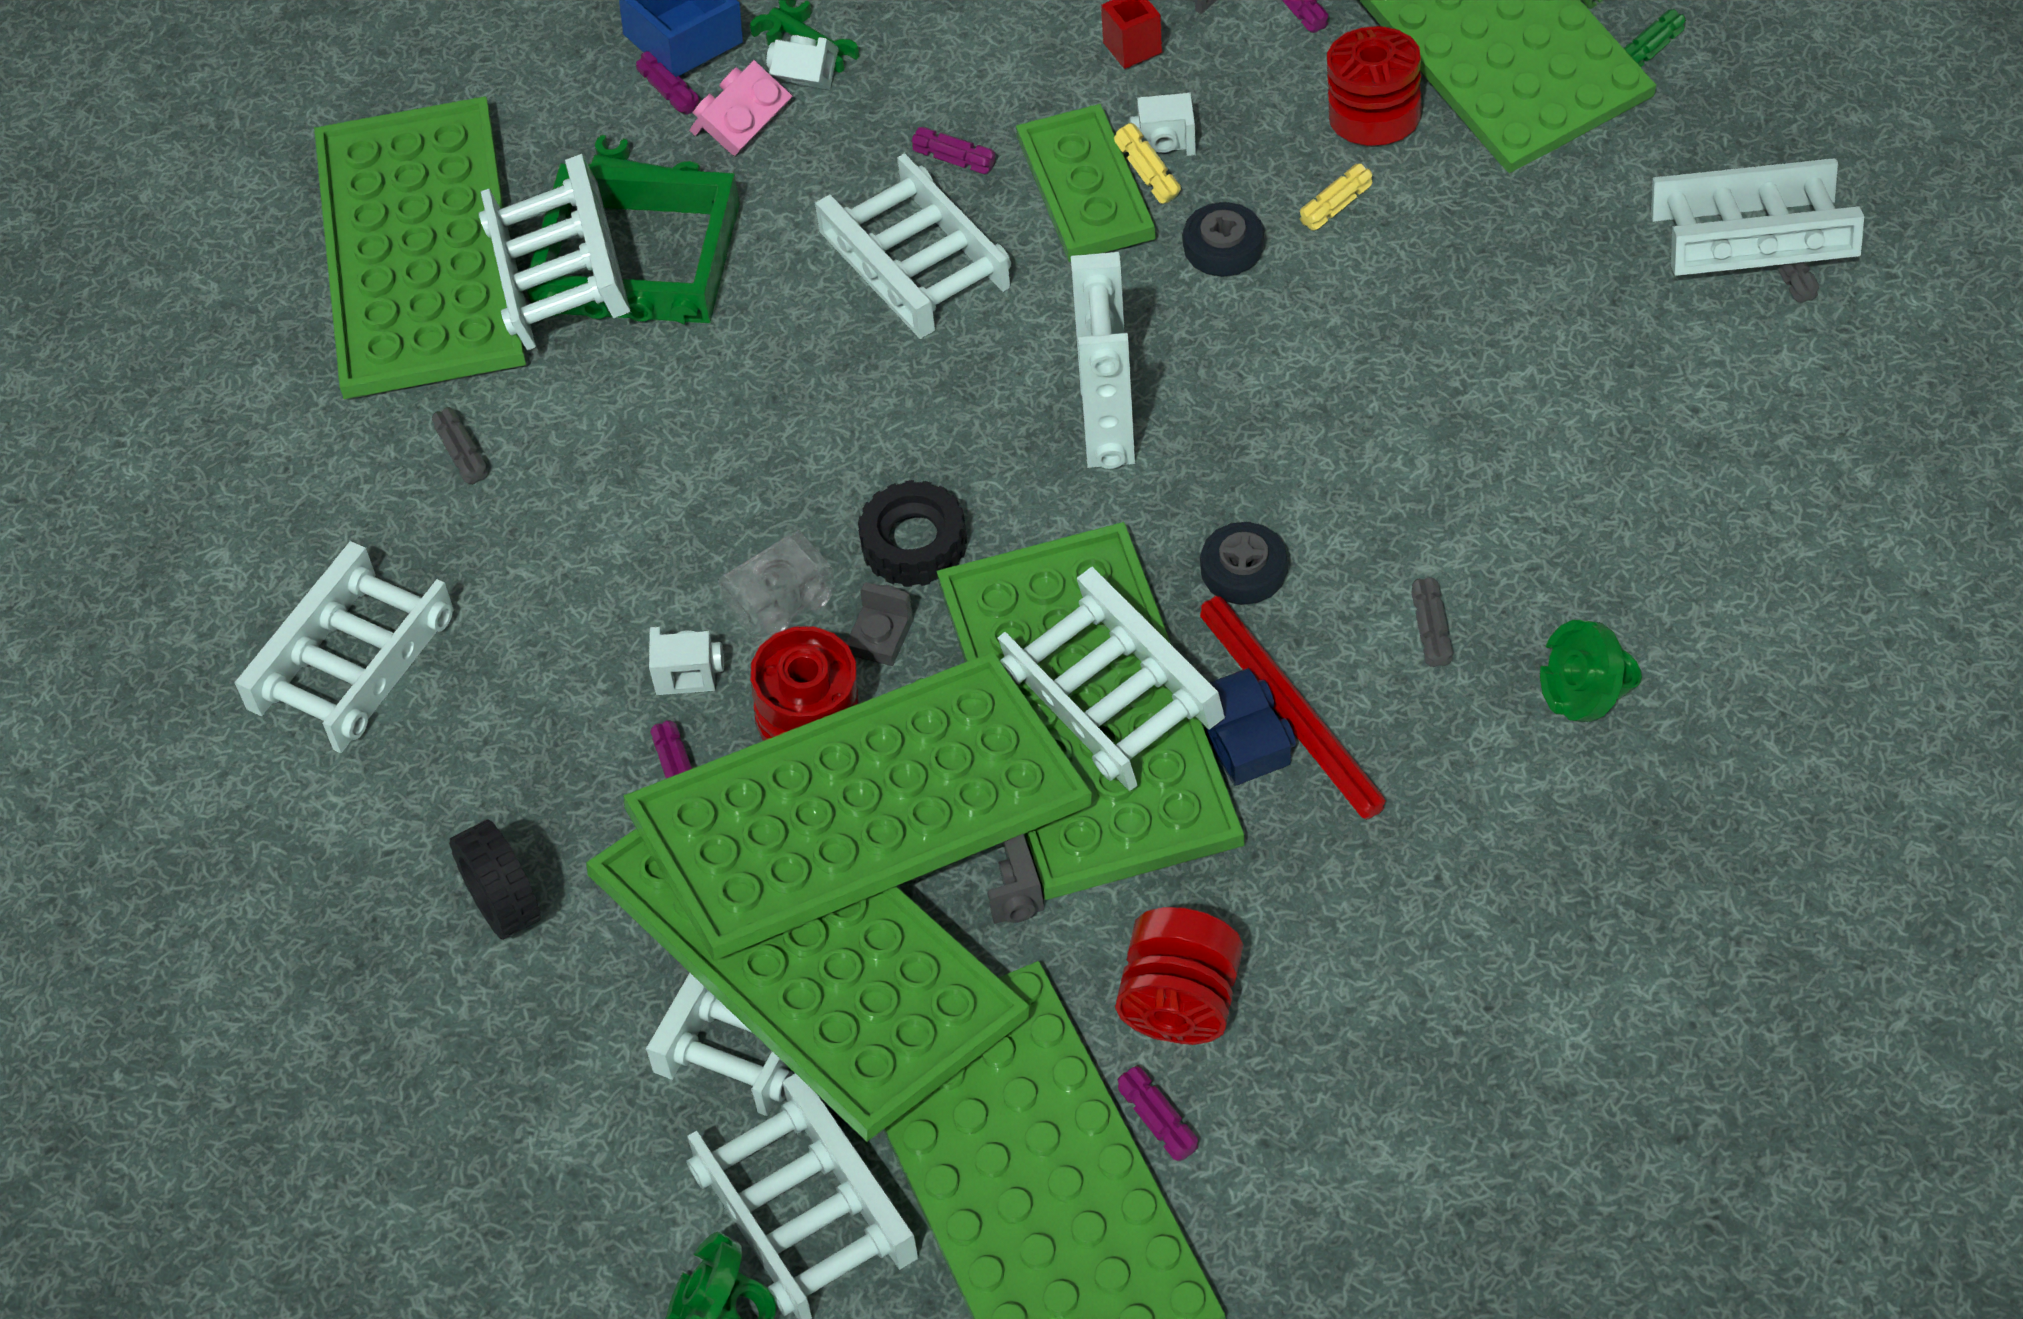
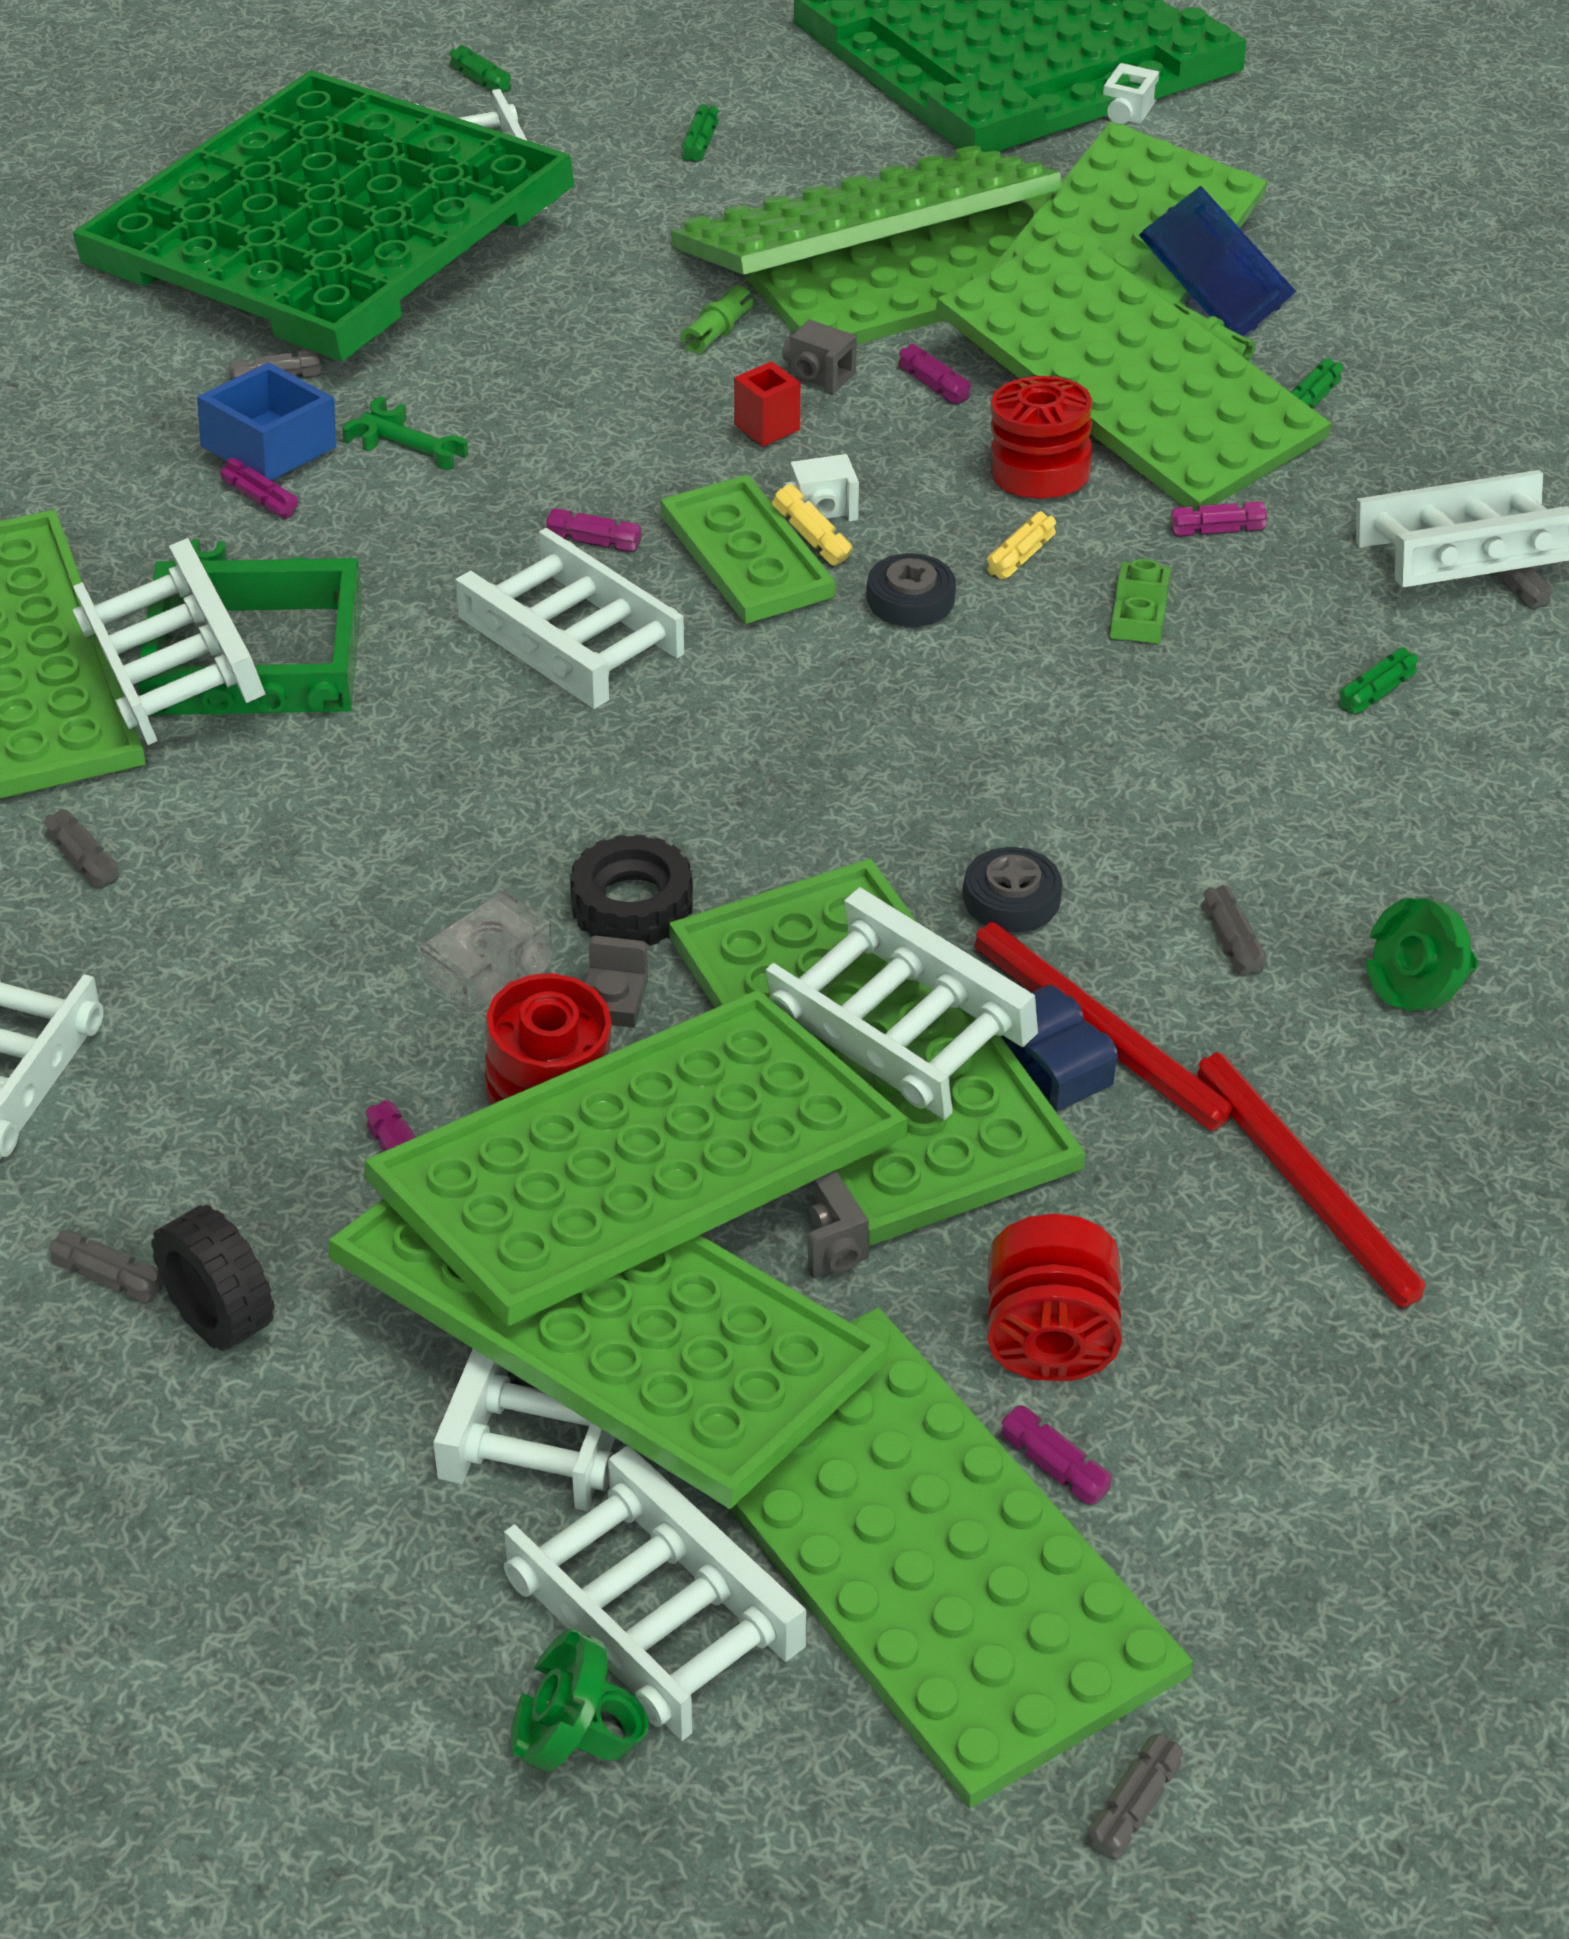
camera: 15 degrees left, 10 degrees down
light aqua brick [649,627,724,695] -> none
bright pink bracket [689,60,792,156] -> none
light aqua brick [767,35,838,90] -> none
light aqua fence [1071,252,1135,469] -> none
none -> dark grey axle [49,1229,163,1303]
none -> bright green slope [1110,559,1171,644]
none -> magenta axle [1170,501,1267,537]
none -> red axle [1197,1052,1426,1308]
none -> green axle [1337,647,1419,715]

